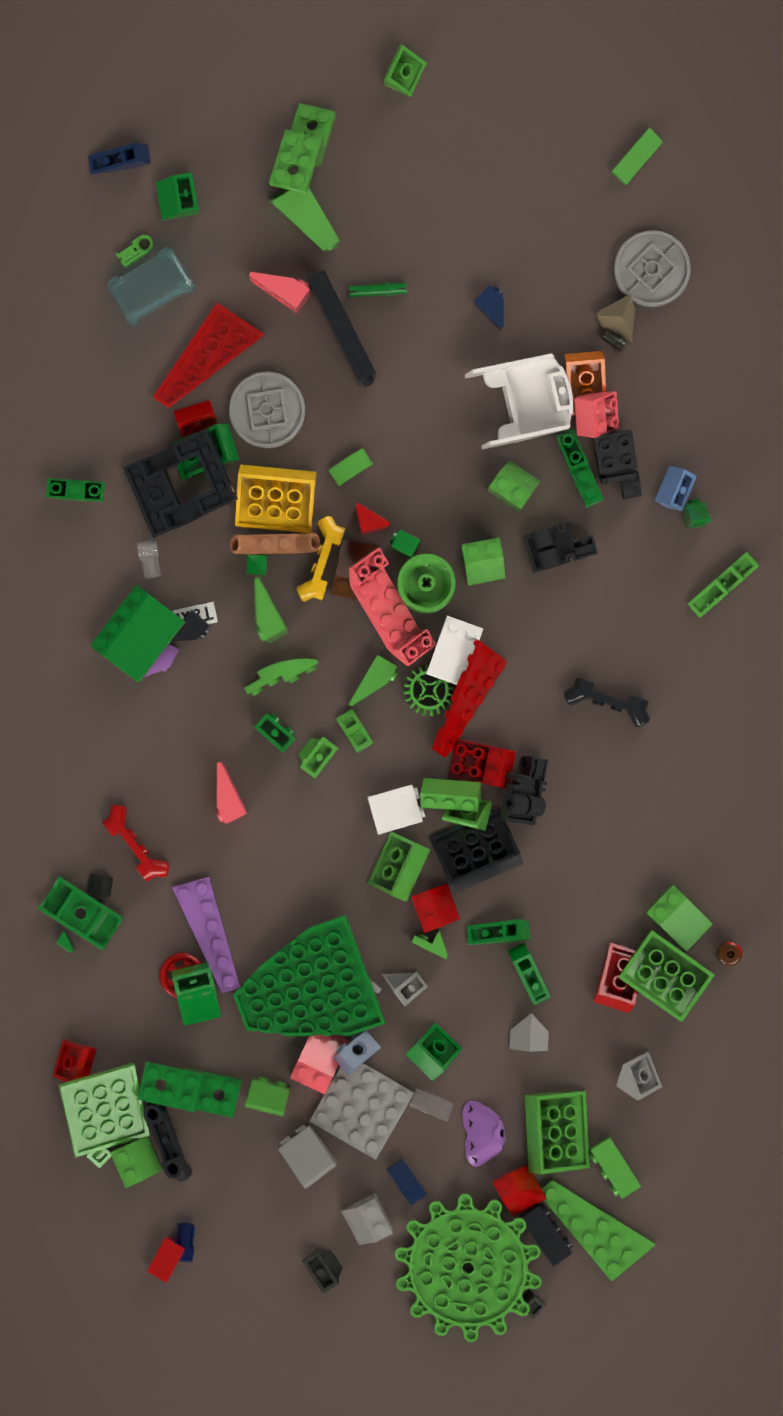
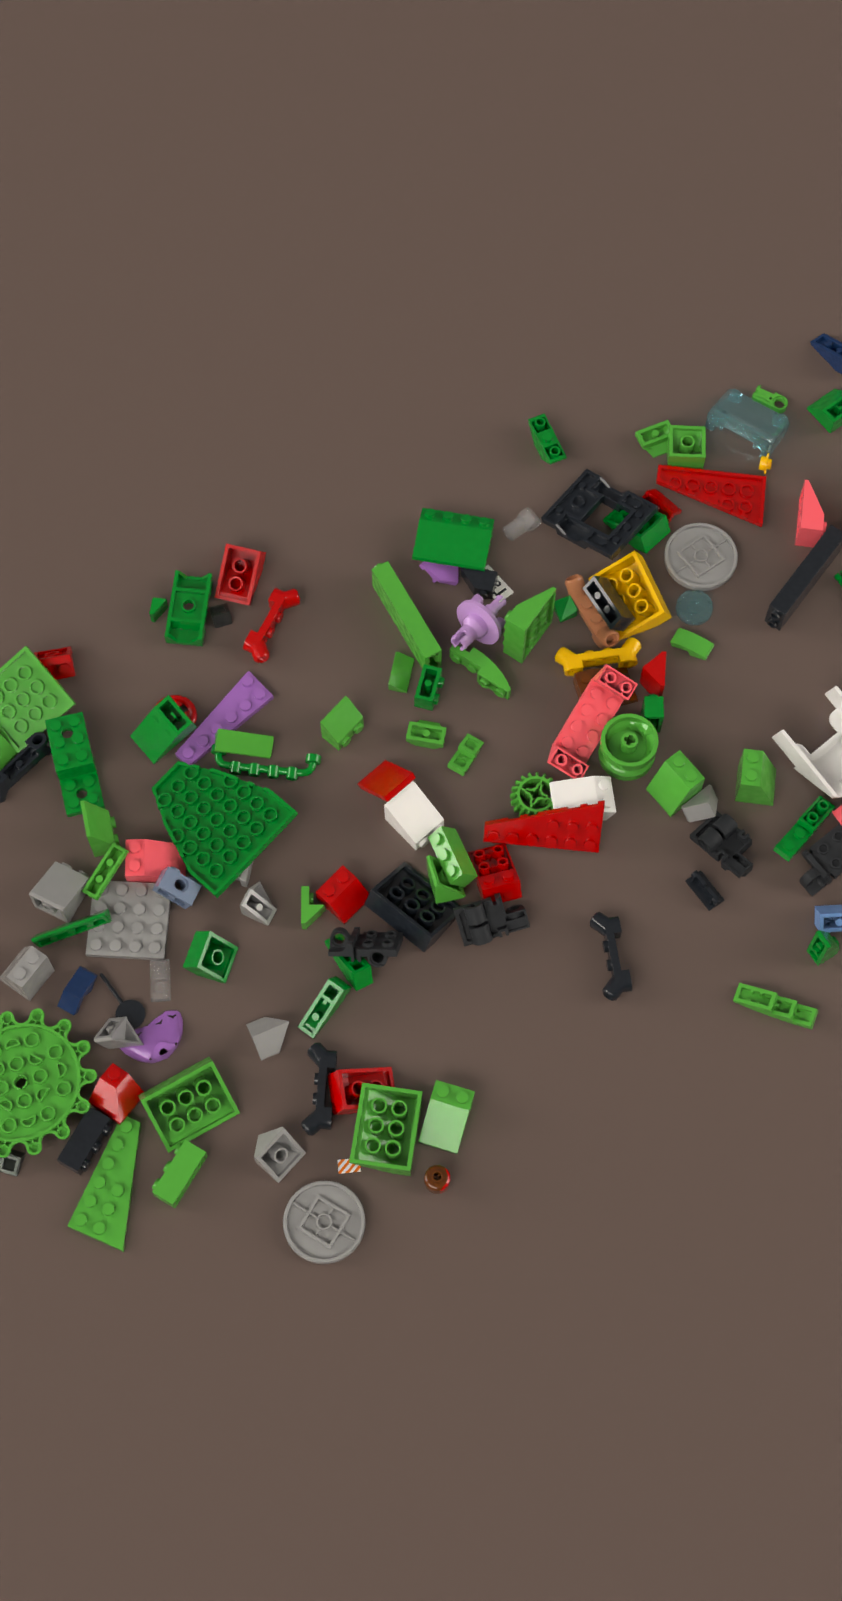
camera: 65 degrees right, 20 degrees down
coral slope [216,762,248,824] -> none
bright green slope [348,655,399,707] -> none
bright green slope [367,831,431,902] -> none
none -> green slope [31,909,112,948]
none -> bright green slope [82,842,129,901]
none -> light grey slope [94,1016,144,1049]
none -> black piece [100,973,145,1029]
none -> green bar [211,744,321,781]
none -> red slope [214,543,266,606]
none -> bright green slope [214,729,274,759]
none -> light grey plate [283,1181,366,1264]
none -> black plate [301,1043,337,1136]
none -> bright green slope [320,696,364,751]
none -> black plate [328,927,403,967]
none -> sticker [337,1159,361,1174]
none -> red tile [357,760,416,802]
none -> bright green brick [372,561,442,669]
none -> bright green slope [388,652,414,693]
none -> lavender piece [451,594,507,651]
none -> brick [582,576,635,631]
none -> bright green slope [635,420,671,458]
none -> bright green slope [667,425,706,469]
none -> clear light blue tile [676,590,713,626]
none -> light grey slope [681,784,718,822]
none -> black hinge [685,870,725,911]
none -> yellow plate [759,453,772,475]

